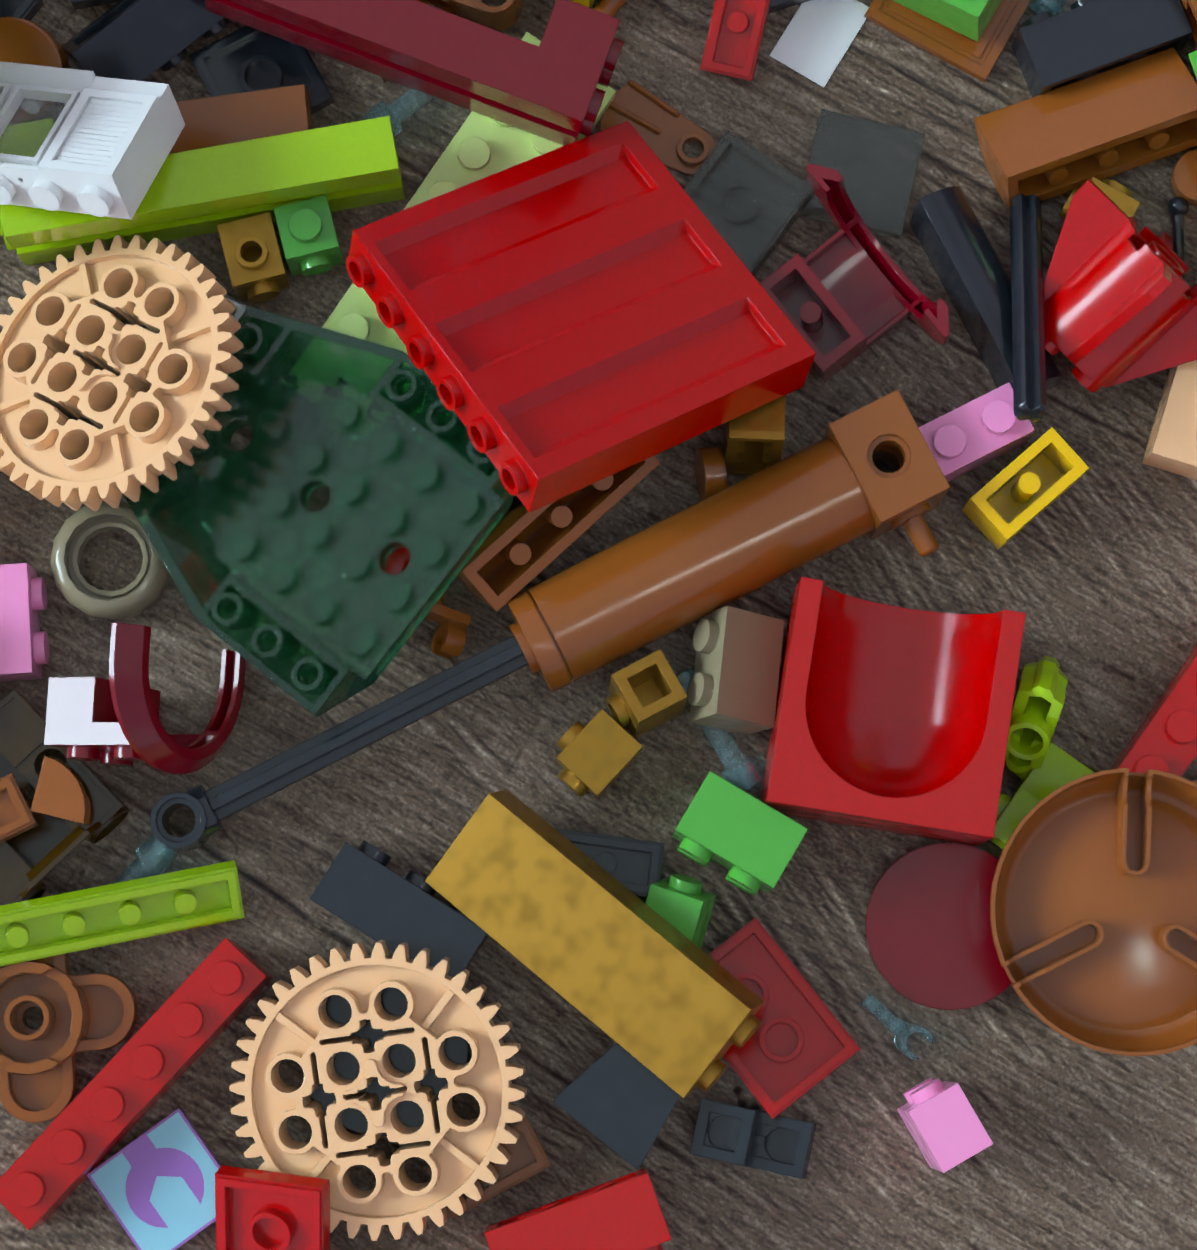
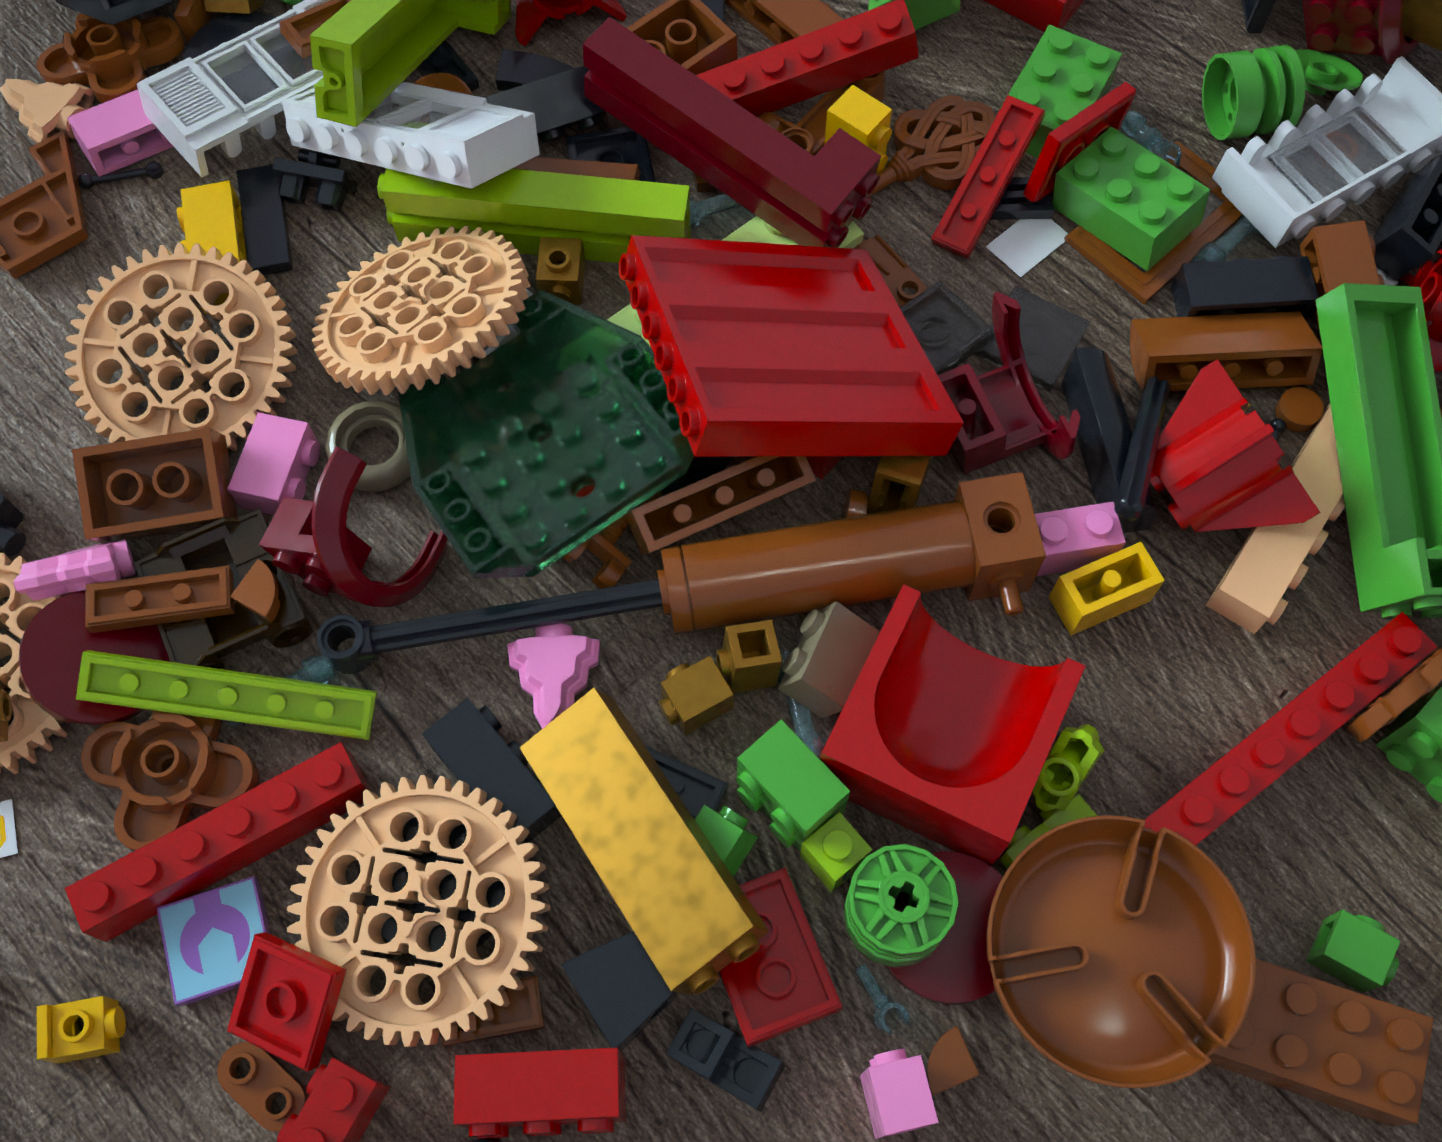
camera: 20 degrees right, 15 degrees down
bright green brick [273,195,344,276] -> none
none -> bright pink rock [507,623,600,729]
none -> lime brick [800,812,873,893]
none -> bright green wheel [843,844,959,967]
none -> dark orange tile [926,1025,979,1096]

